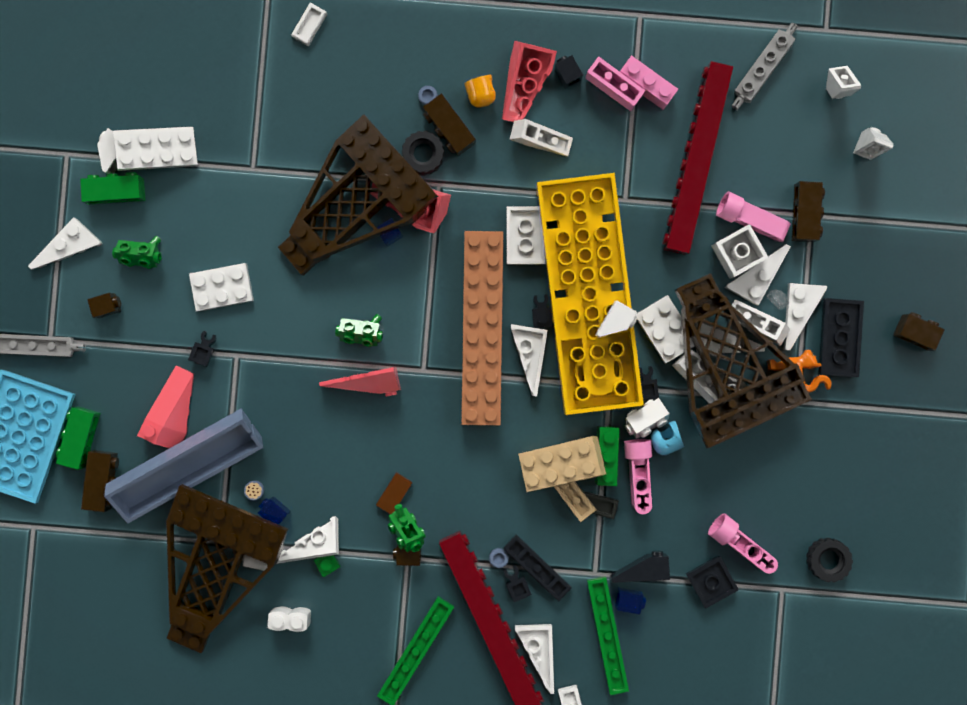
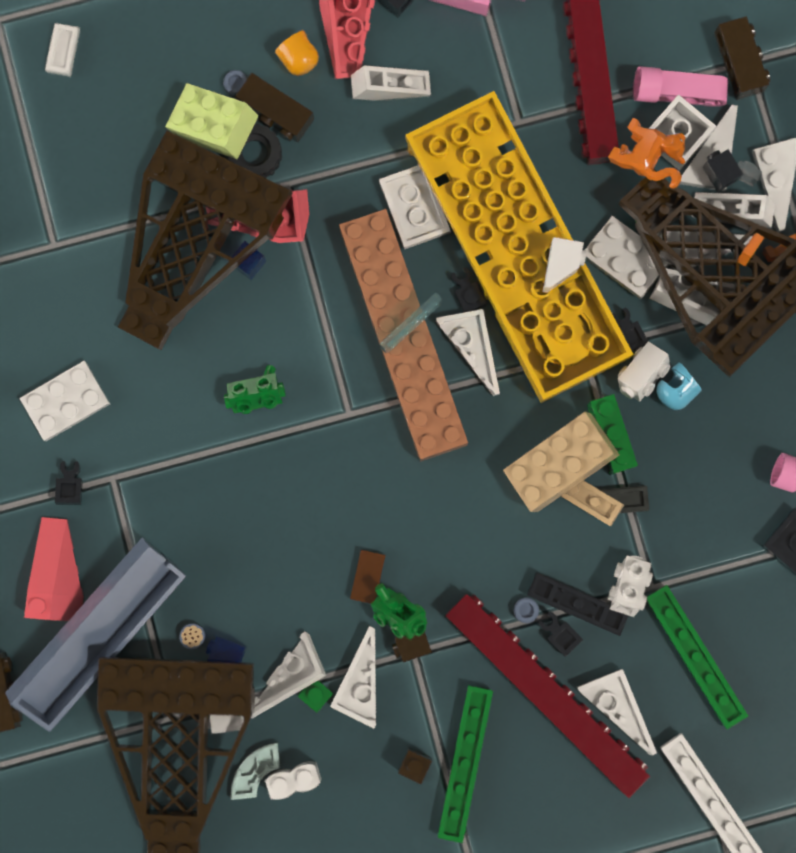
camera: 20 degrees left, 5 degrees down
coral wedge [319,367,401,397] -> none
black slope [609,550,670,583] -> none
clear blue brick [615,587,646,615] -> none
bright pink beam [624,439,652,514] -> none
none -> yellowish green brick [165,83,258,159]
none -> light aqua tile [231,742,280,800]
none -> white wing [330,626,376,728]
none -> clear light blue tile [380,293,442,354]
none -> dark brown brick [398,747,432,785]
none -> orange animal [608,118,686,189]
none -> white brick [608,556,653,617]
none -> black brick [702,149,744,193]
none -> orange tile [738,233,764,266]

